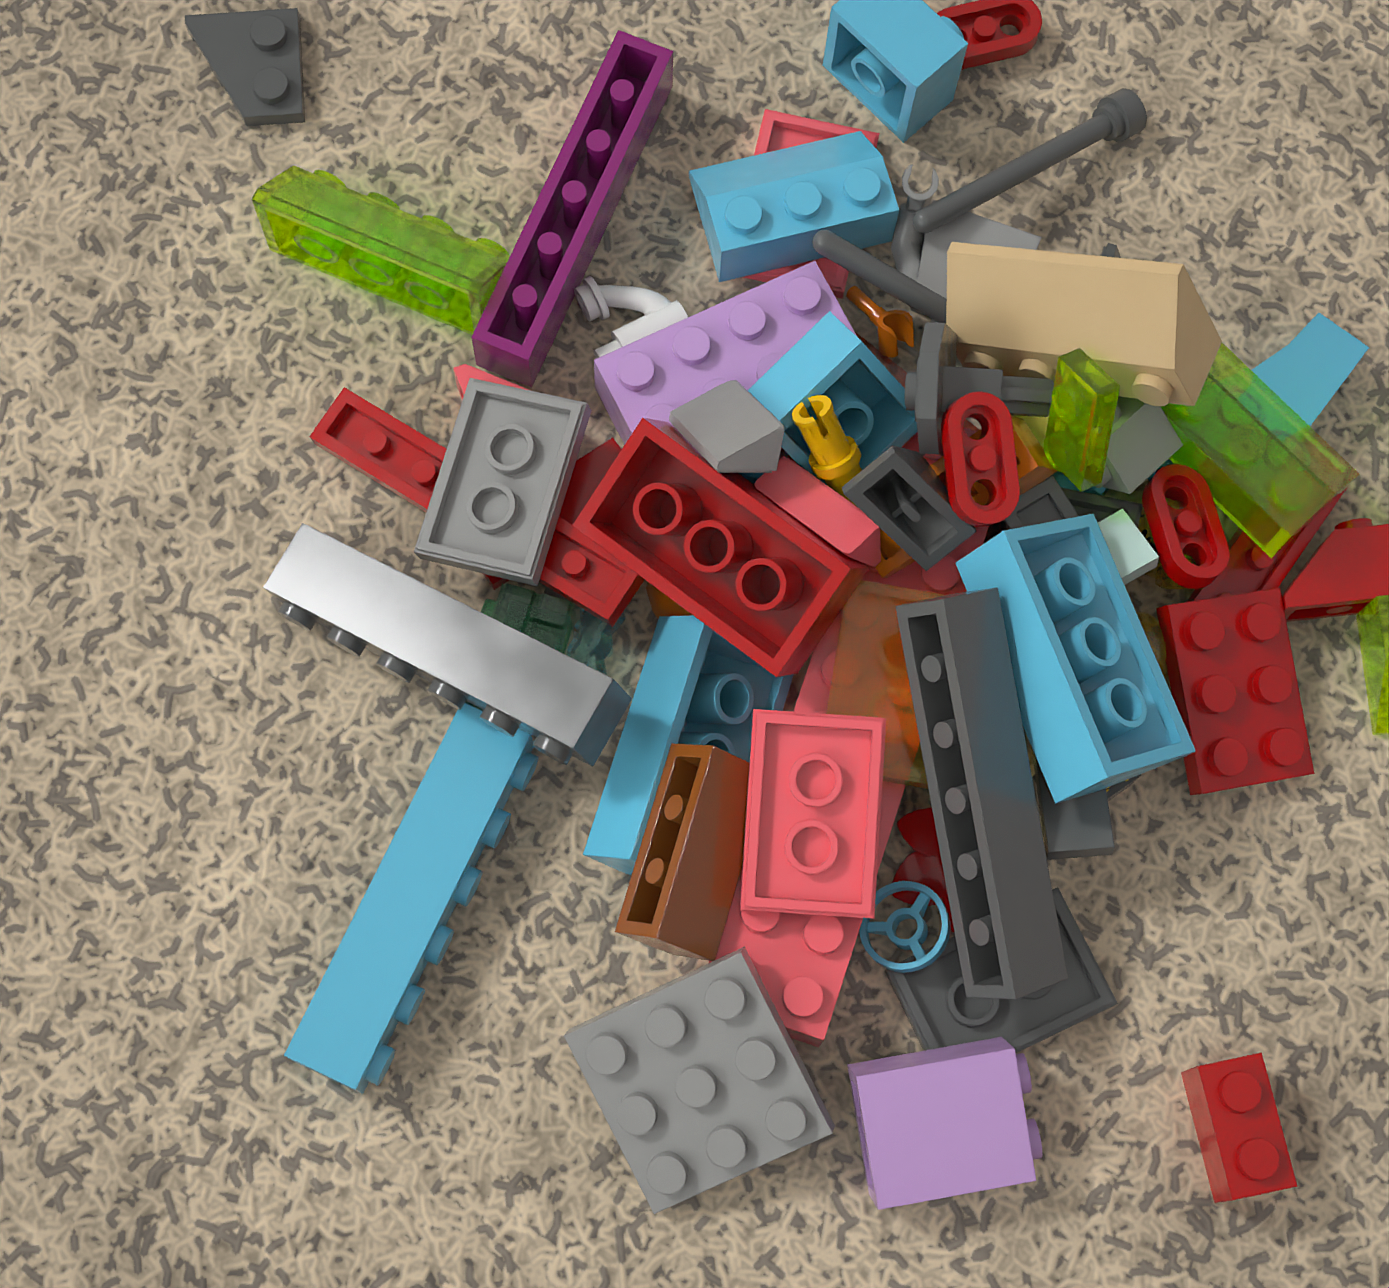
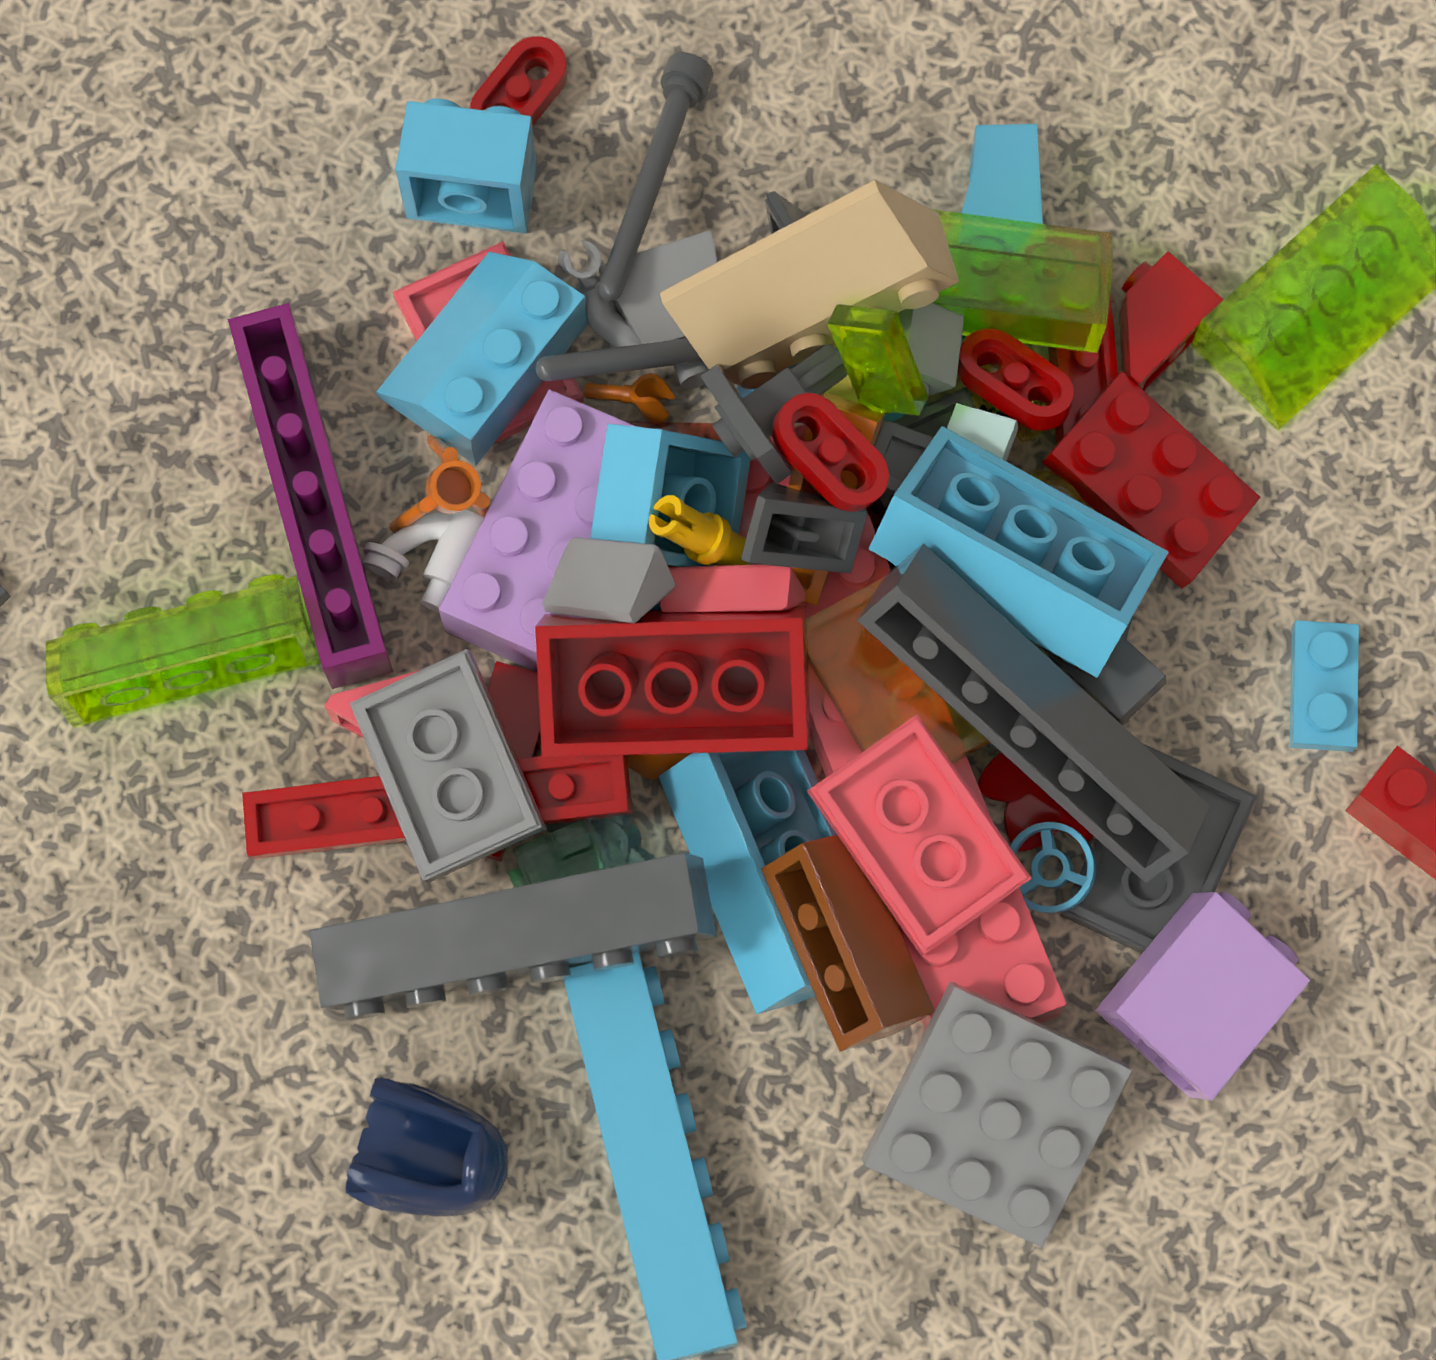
camera: 35 degrees left, 0 degrees up
none -> dark blue hair [345,1077,508,1217]
none -> orange plant [390,434,490,532]
none -> medium azure plate [1290,620,1359,752]

